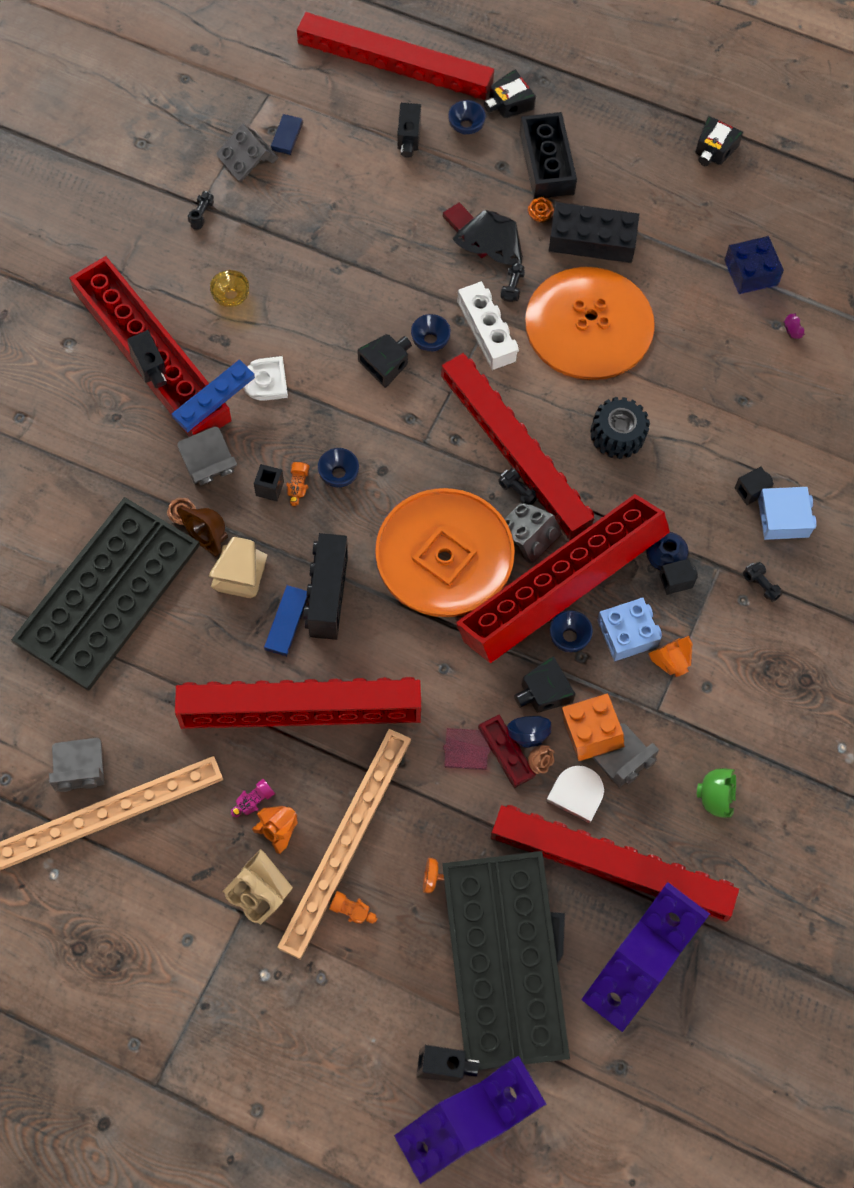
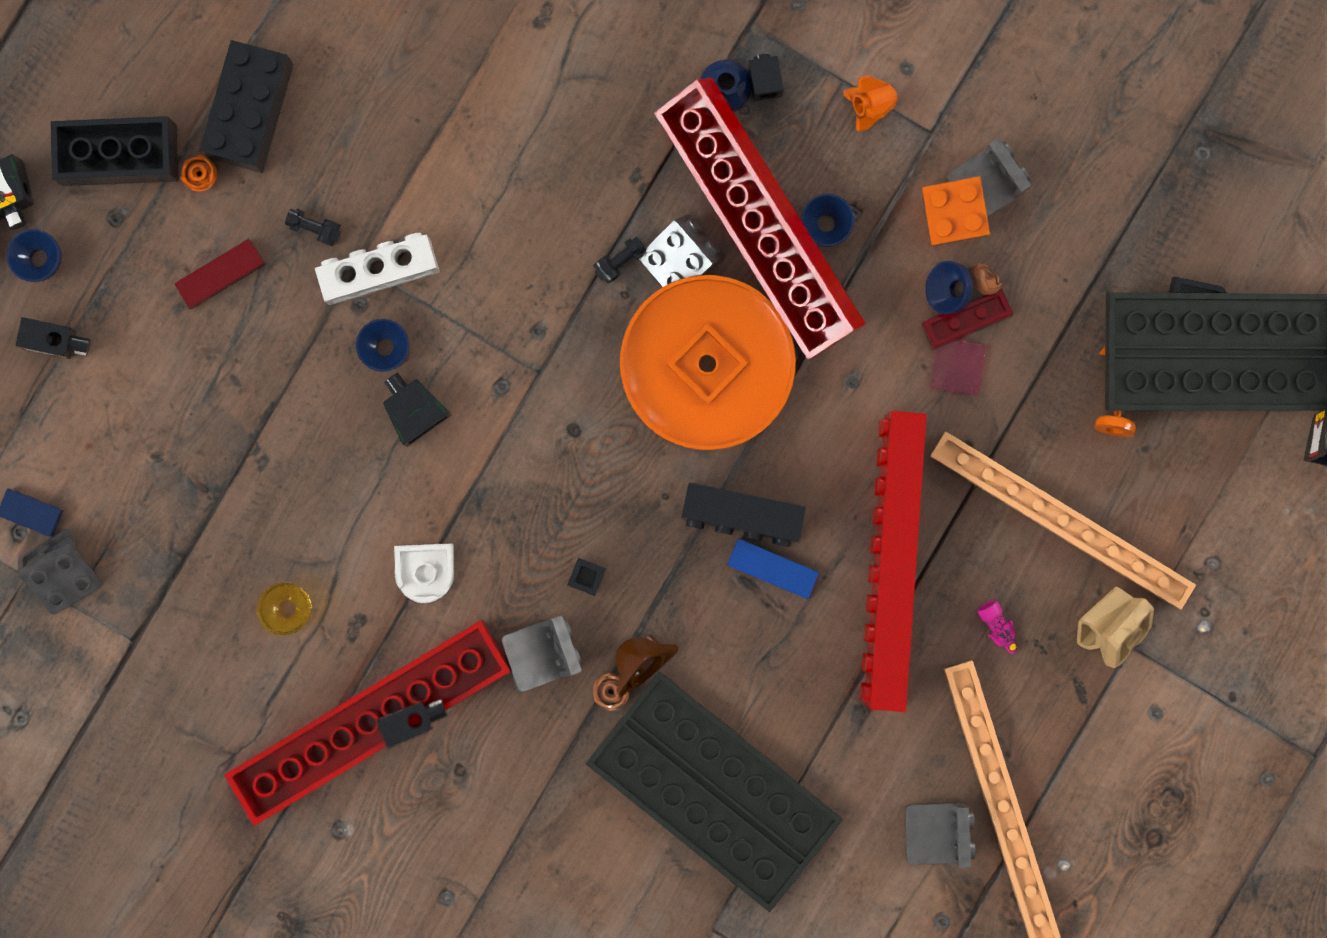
camera: 80 degrees left, 20 degrees up
blue plate [172,359,255,433] -> none
black bar [187,191,214,230] -> none
tan piece [209,537,267,598] -> none
orange brick [252,806,298,854] -> none
orange piece [286,462,310,507] -> none
dark blue piece [318,448,359,487] -> none
orange piece [329,891,377,924] -> none
red brick [441,353,594,540] -> none
black piece [453,210,522,265] -> none
red brick [490,805,739,922] -> none
black torso [514,656,575,713] -> none
orange dish [525,267,655,380] -> none
white tile [546,766,604,823] -> none
dark purple bracket [581,882,710,1032] -> none
black wheel [590,397,650,459] -> none
light blue brick [597,598,662,661] -> none
bright green cylinder [697,768,736,818] -> none

